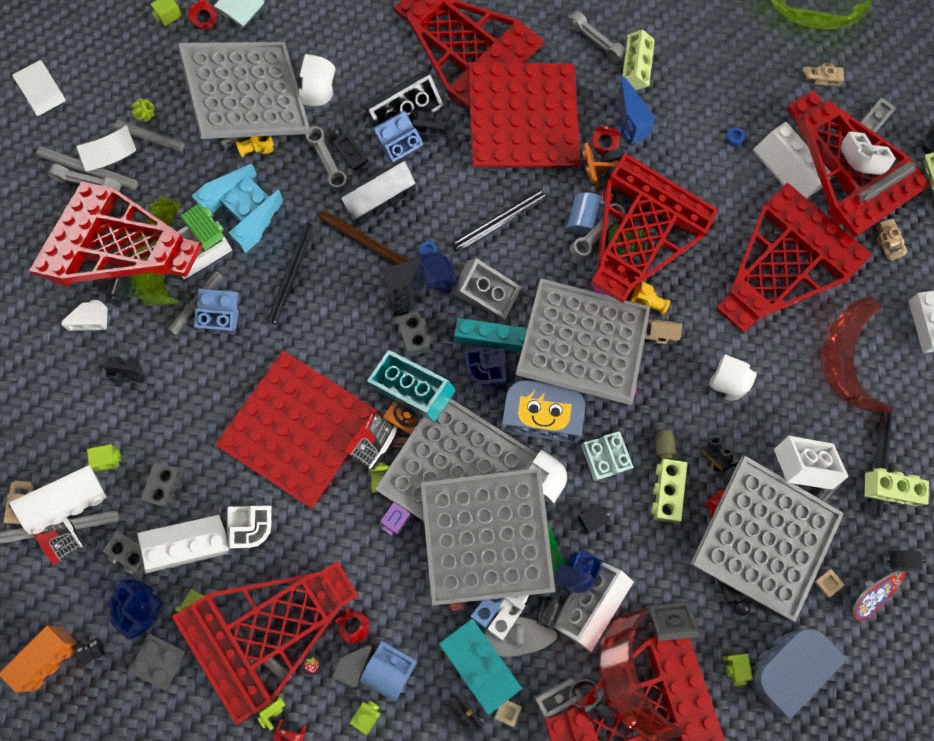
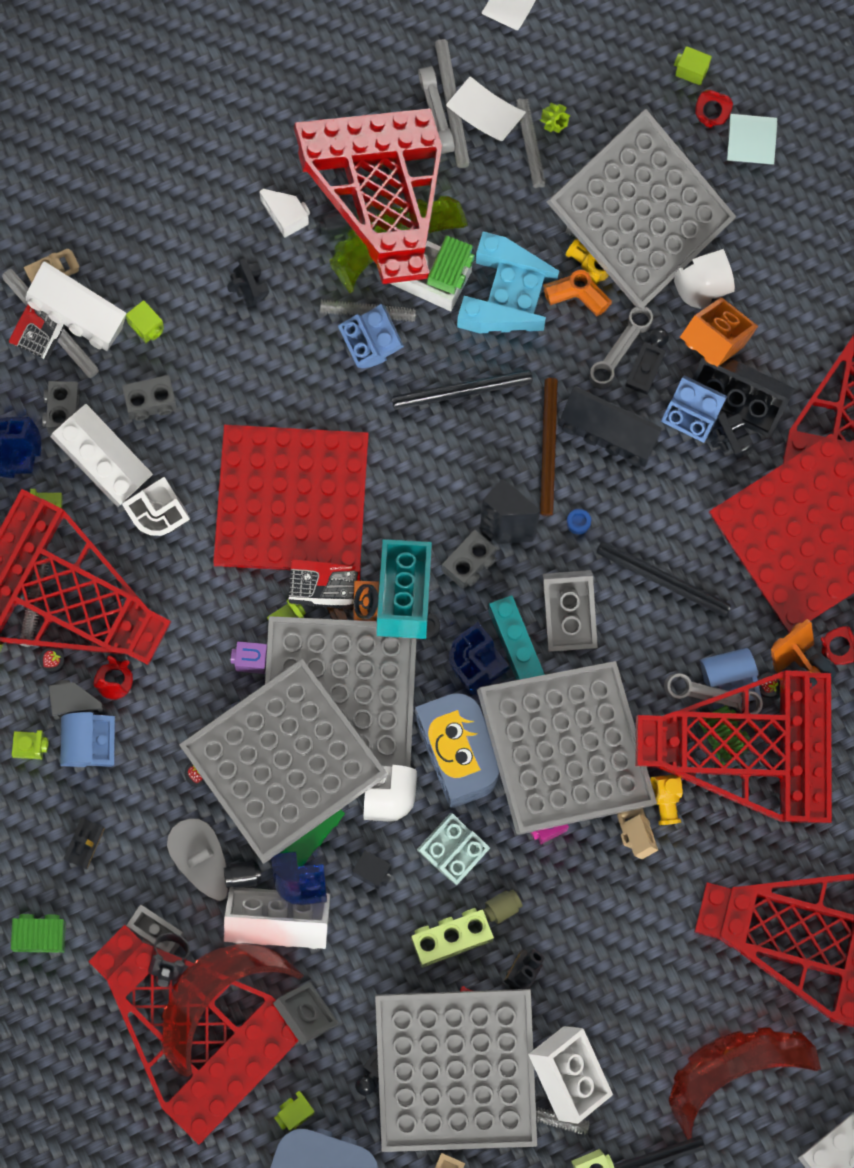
camera: 60 degrees right, 0 degrees up
clear blue brick [419,252,457,293] -> none
teal brick [439,619,522,715] -> none
white hips [470,595,529,641] -> none
tan plate [495,701,522,727] -> none
white brick [709,354,757,401] -> none
none -> orange piece [543,270,612,317]
none -> orange brick [680,297,758,367]

